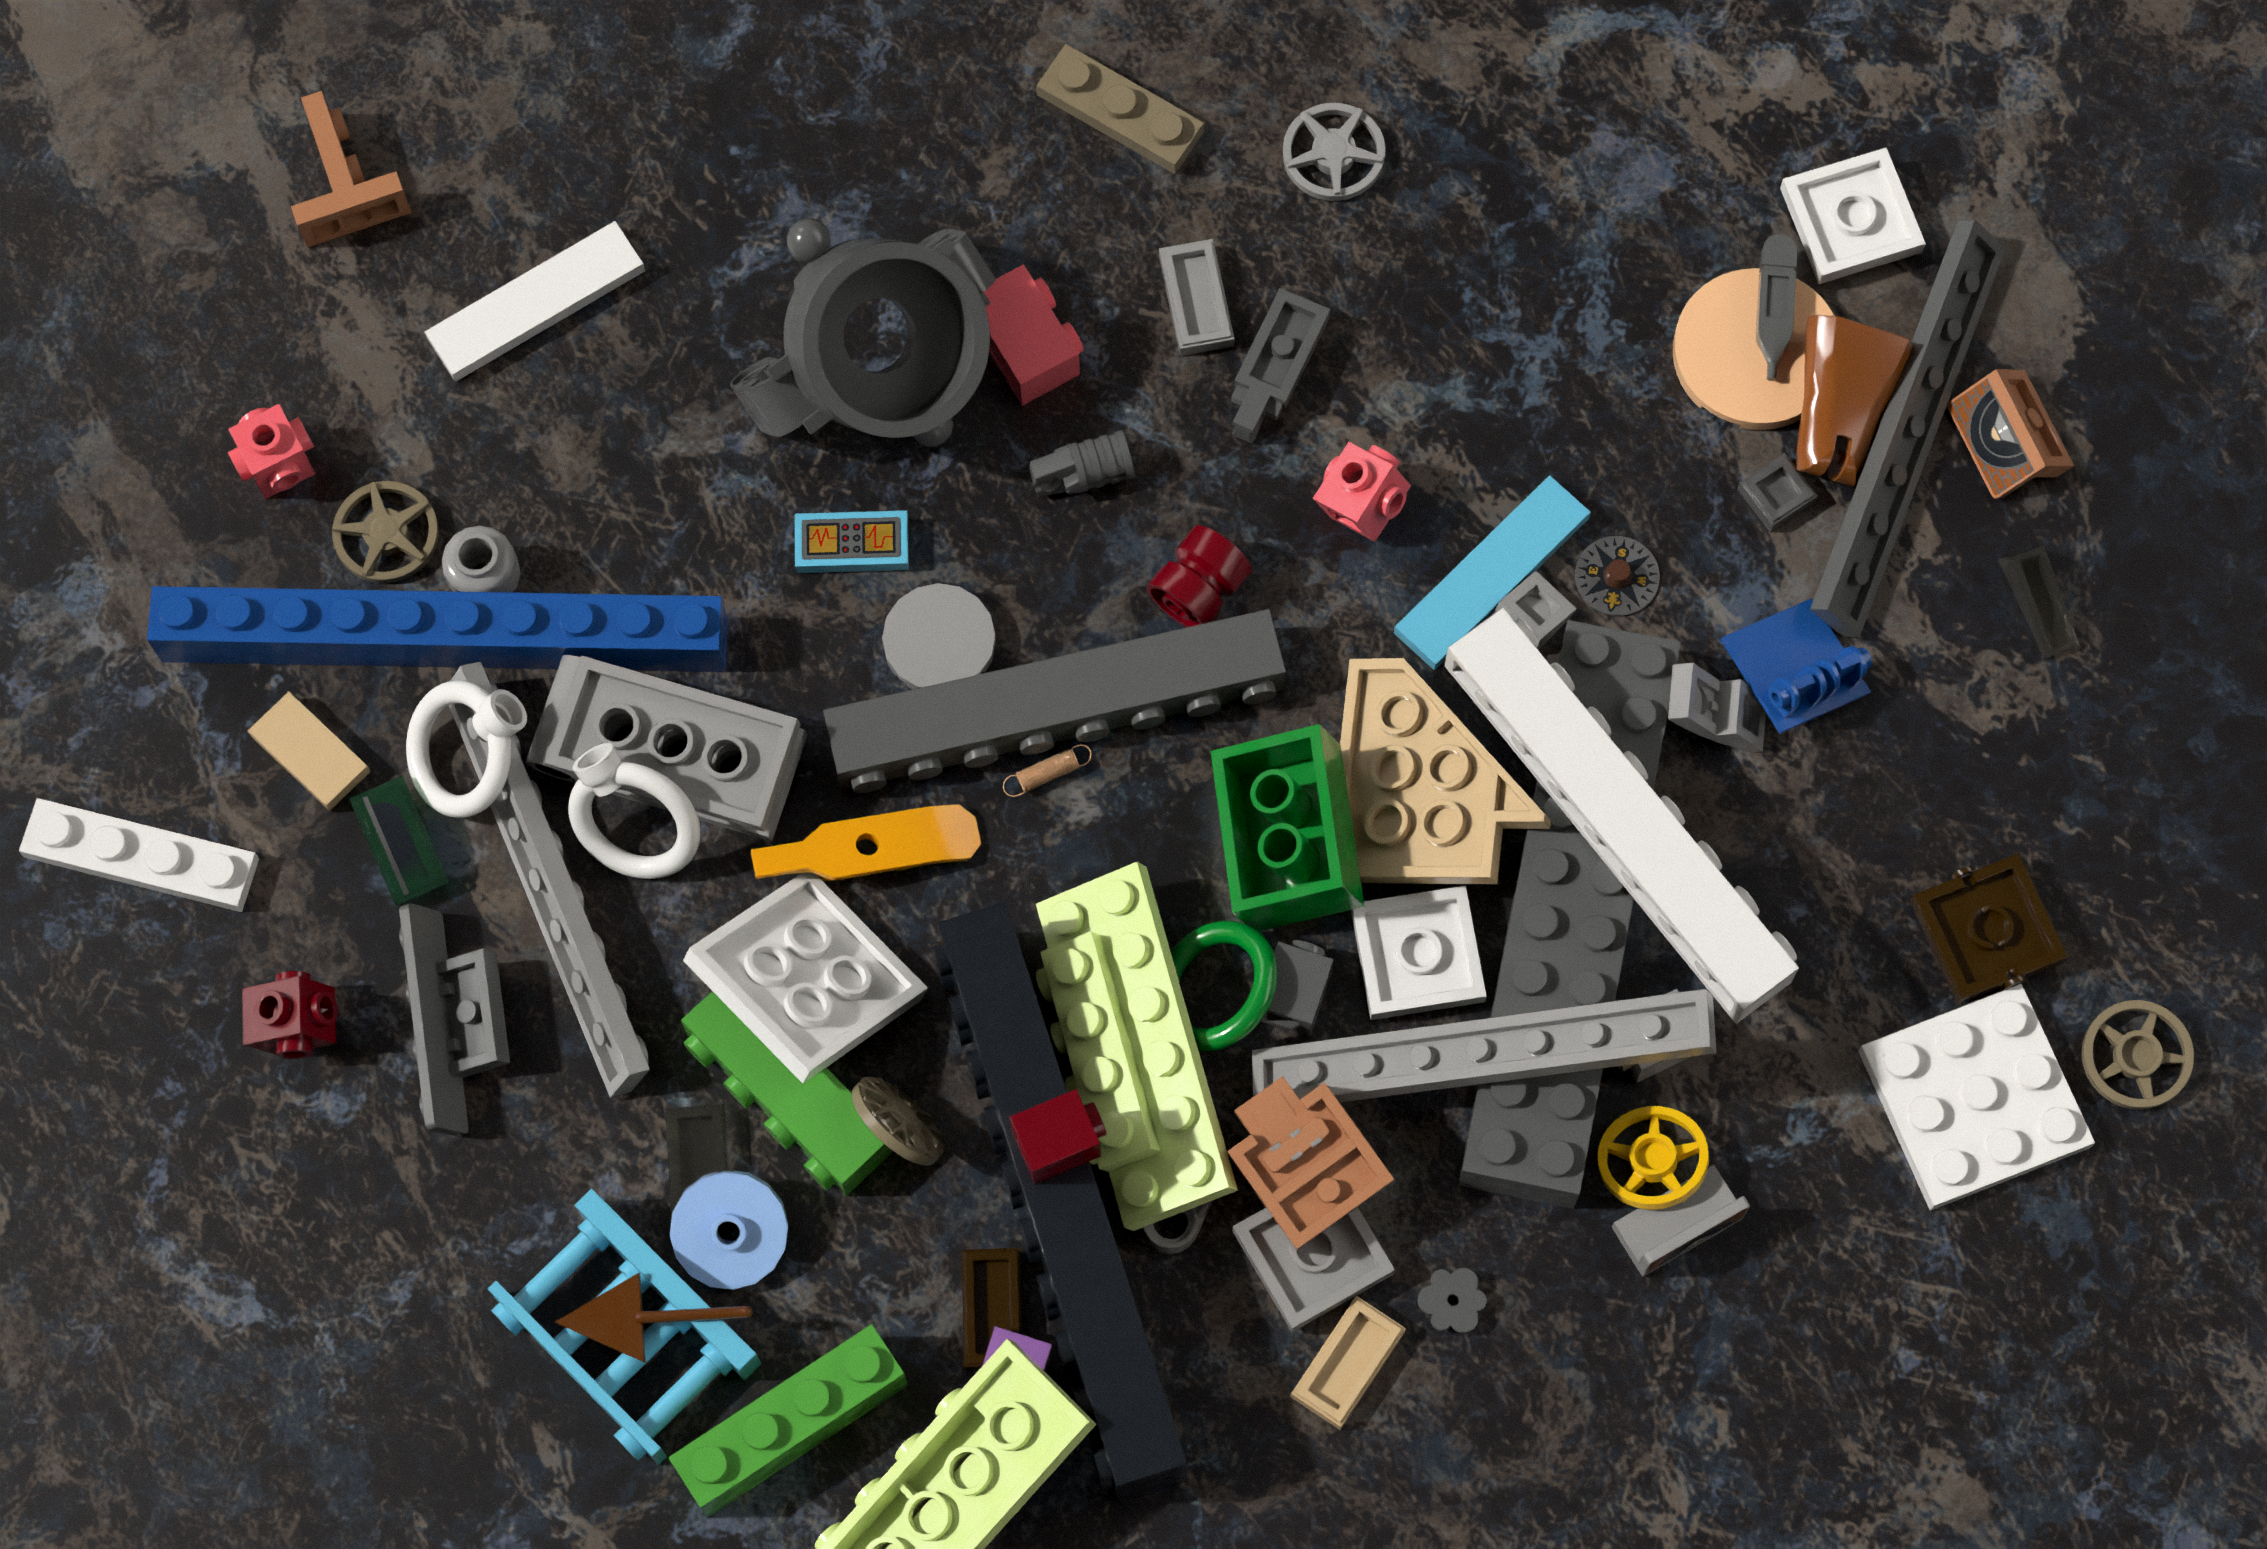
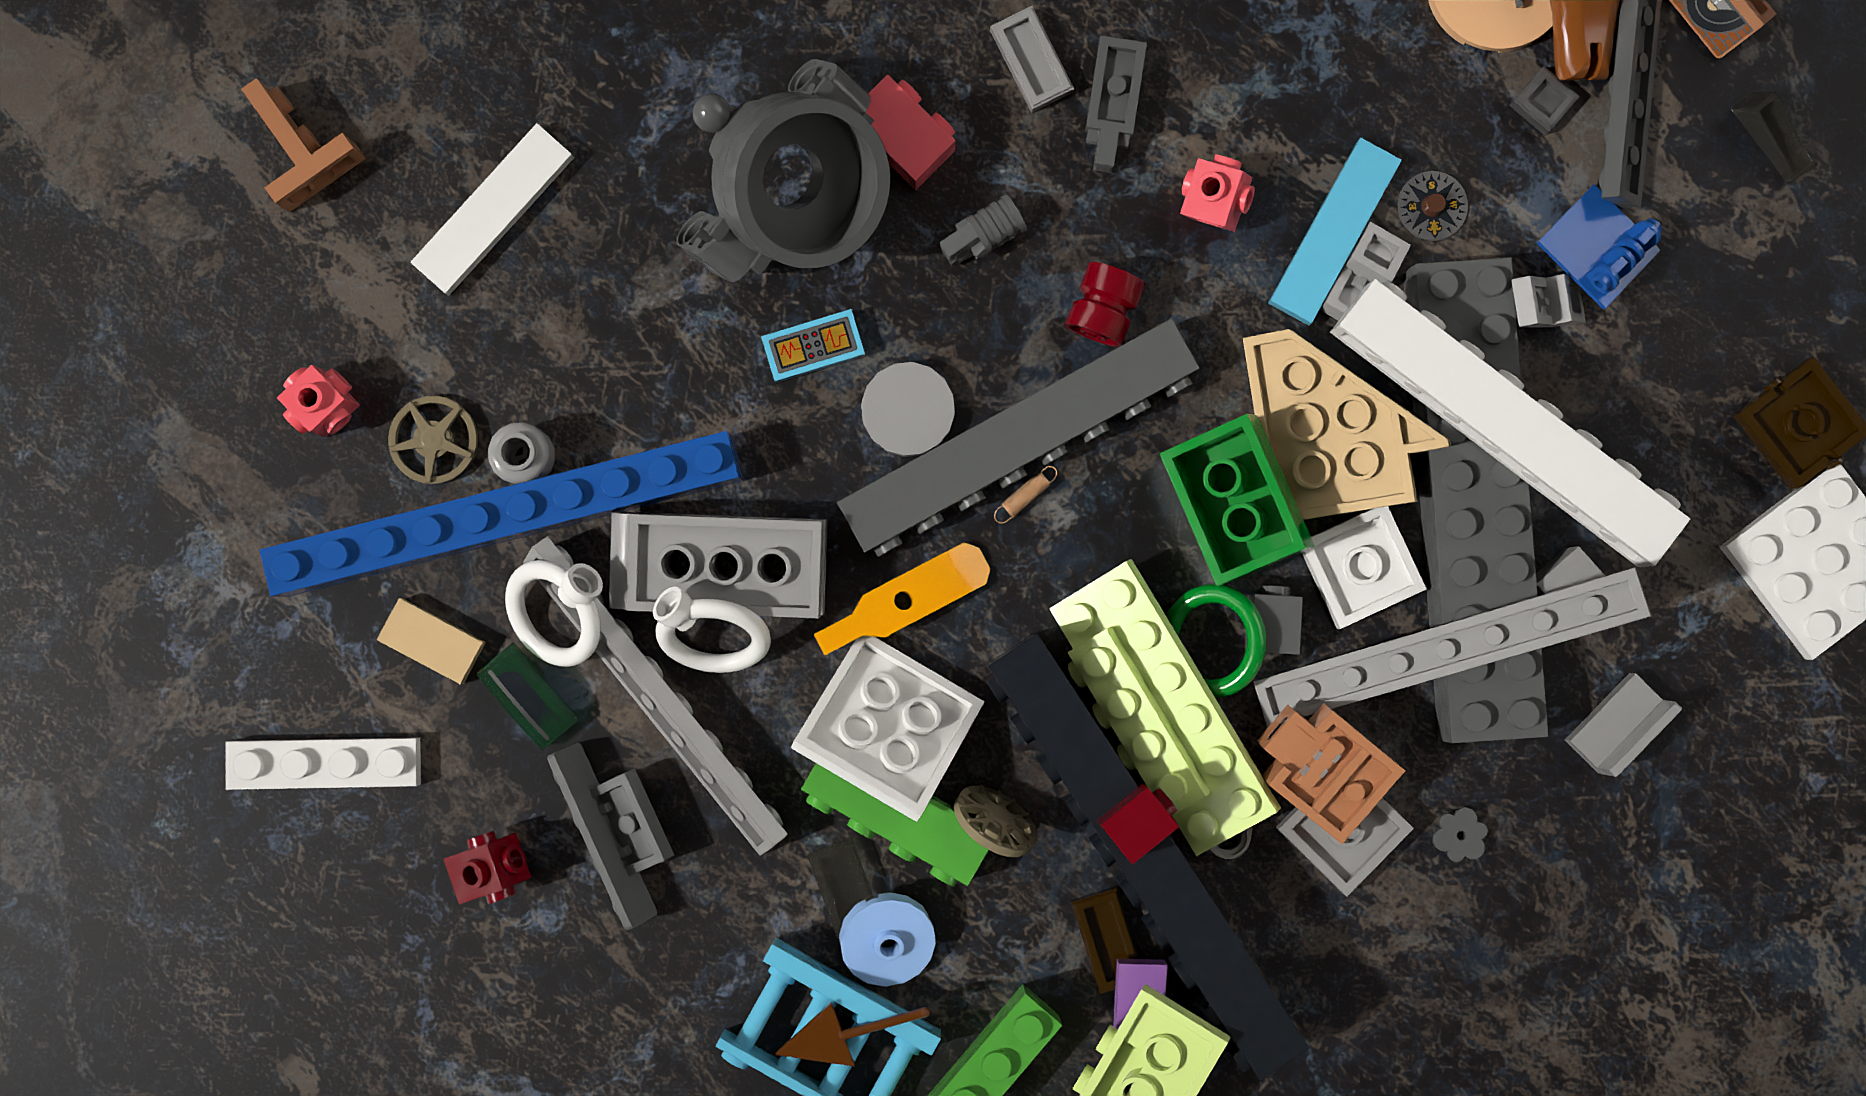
camera: 20 degrees left, 15 degrees up
tan tile [1291,1296,1406,1430] -> none
yellow wheel [1598,1106,1709,1210] -> none

